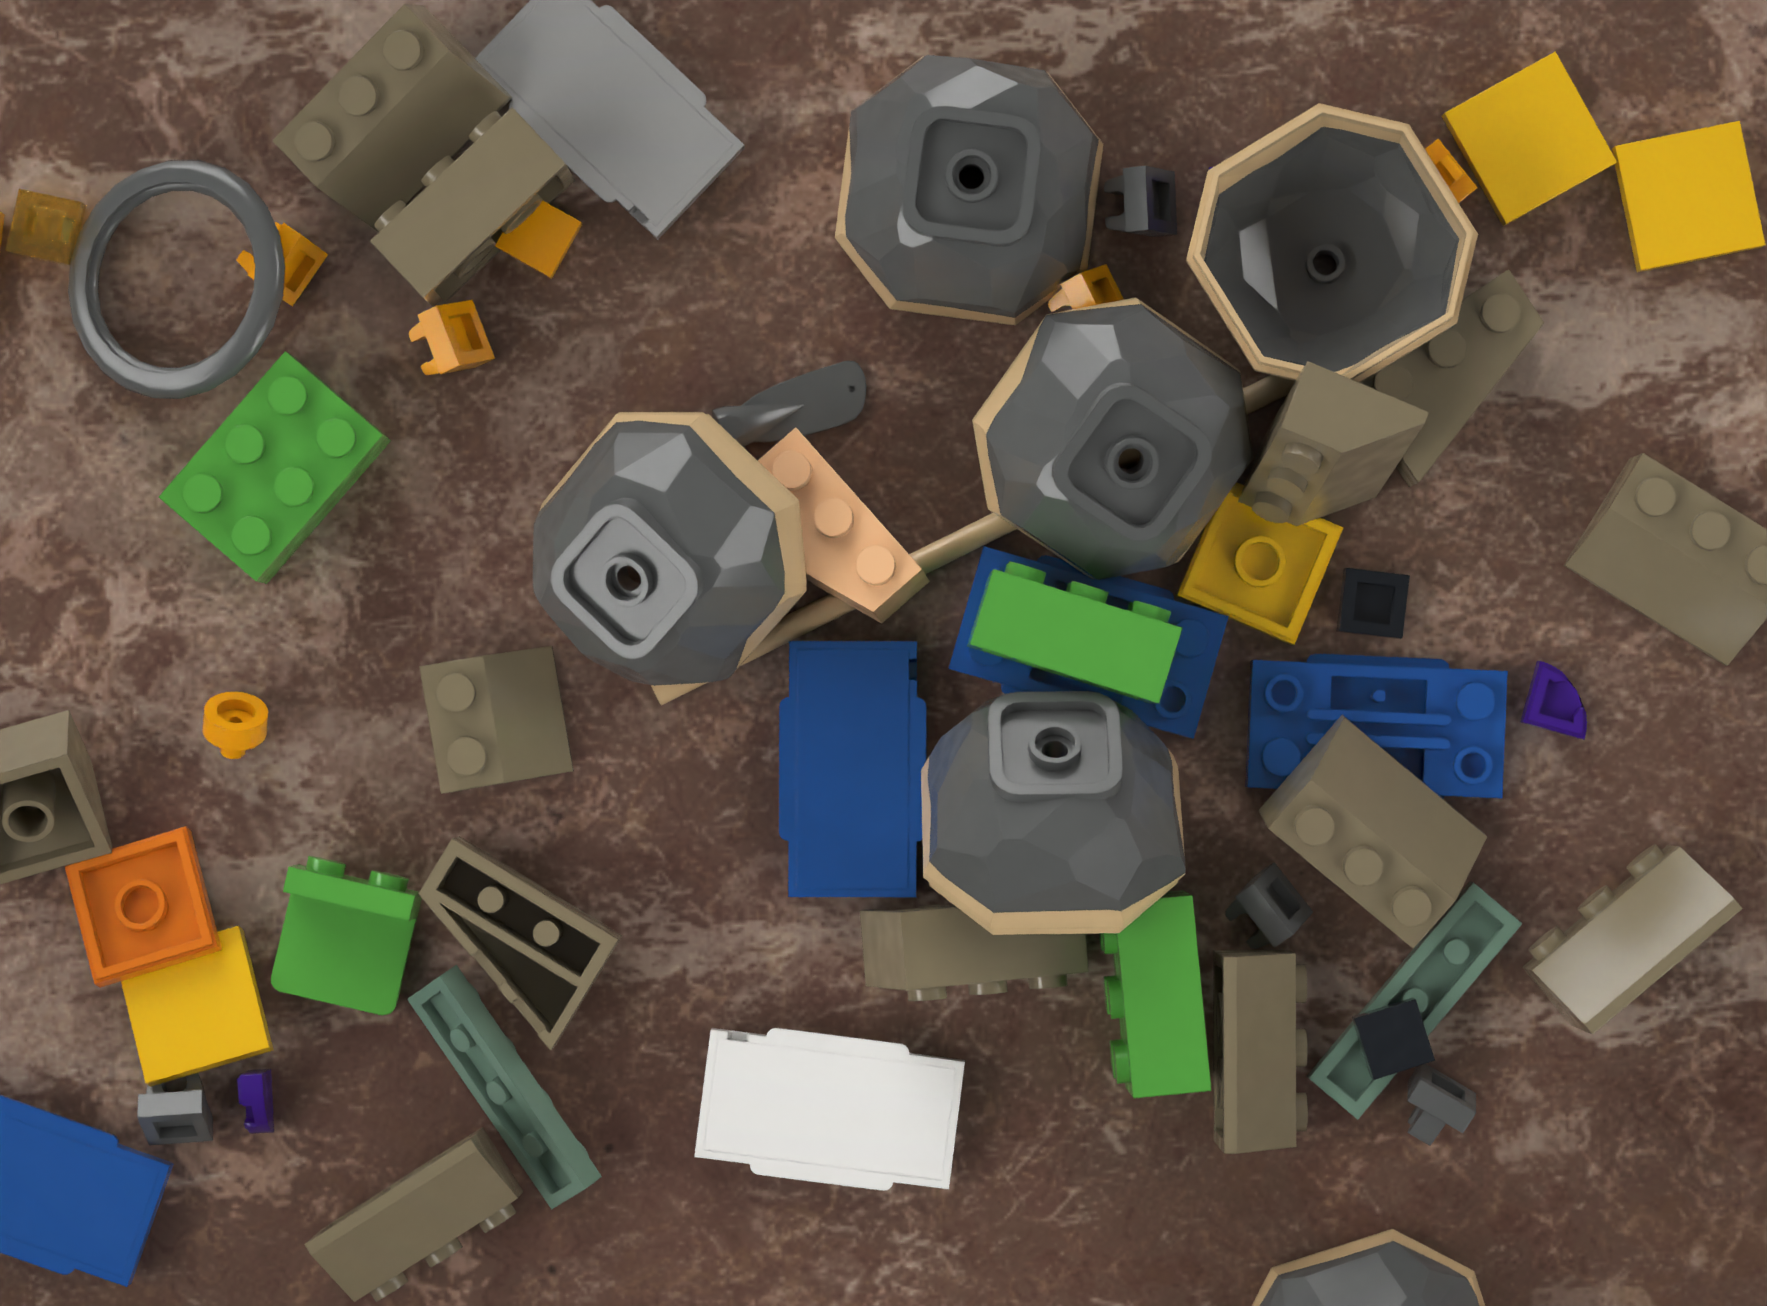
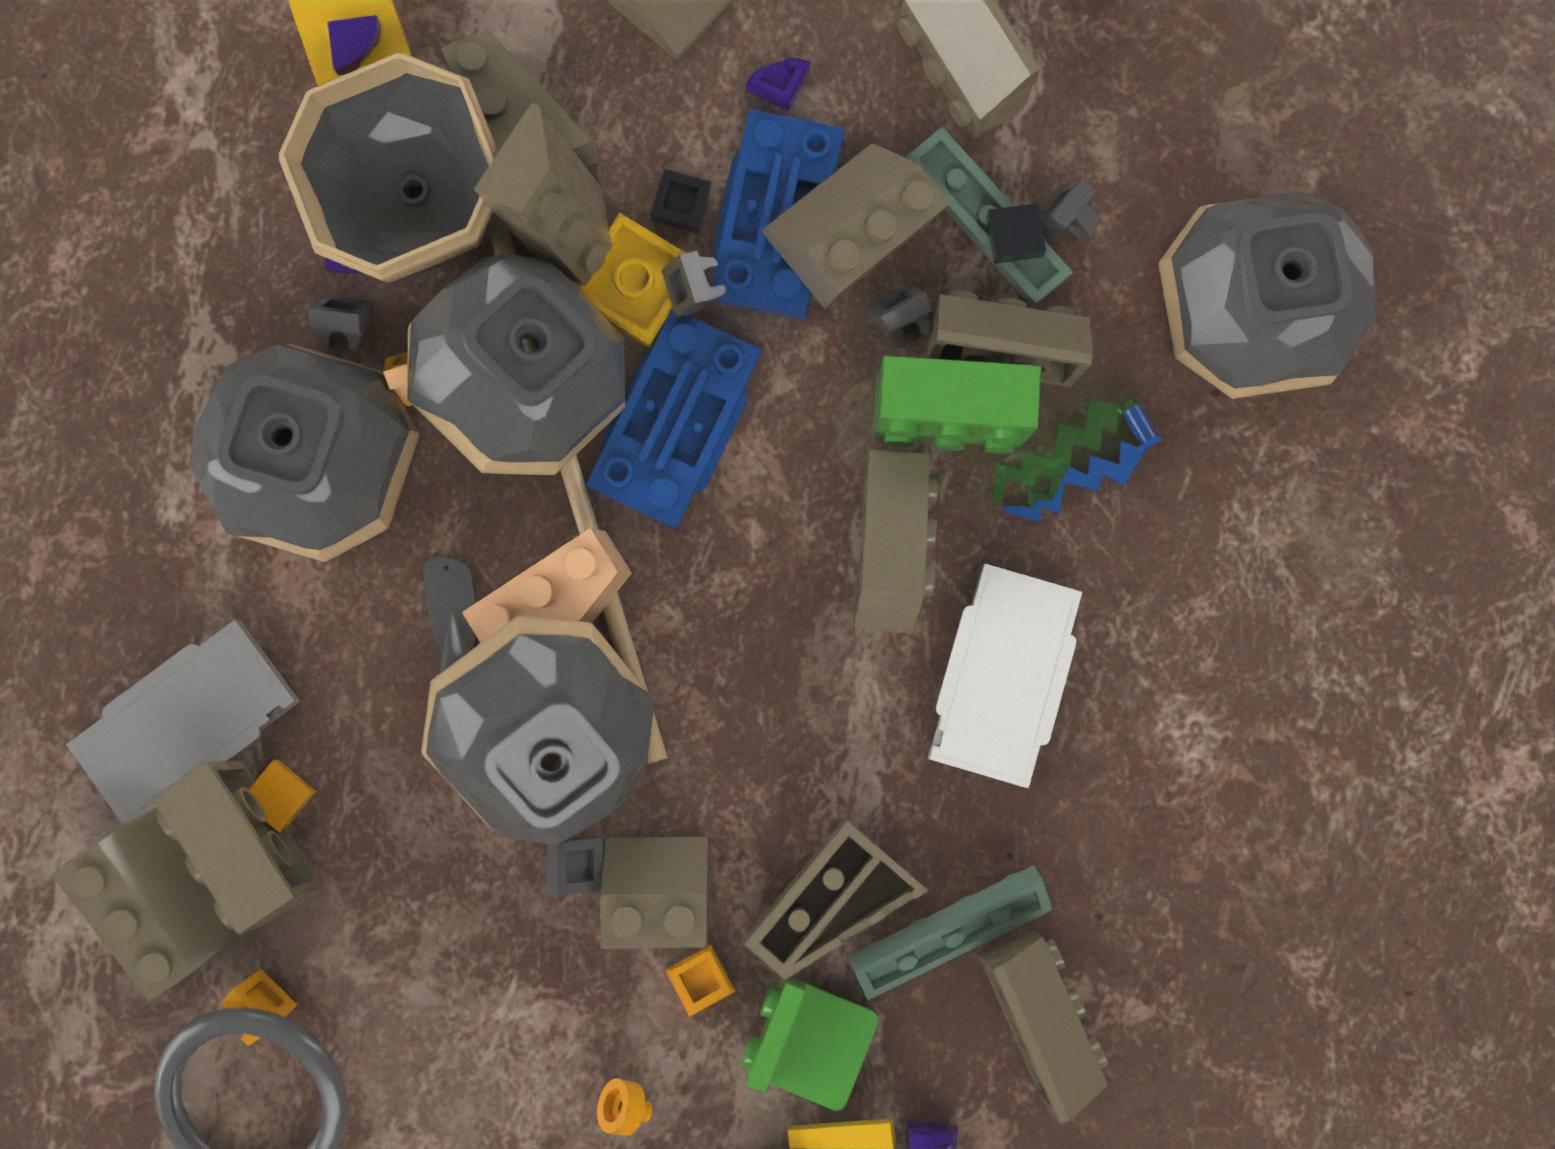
camera: 80 degrees left, 5 degrees down
bright green brick [159,351,392,584] -> none
light orange tile [409,299,495,375] -> none
blue piece [779,641,927,897] -> none
dark grey rock [921,691,1186,935] -> none
bright green brick [967,561,1182,704] -> none
none -> dark purple tile [328,15,381,76]
none -> dark grey tile [541,836,603,895]
none -> dark grey tile [661,251,726,318]
none -> light orange tile [665,943,736,1017]
none -> piece [993,397,1164,523]

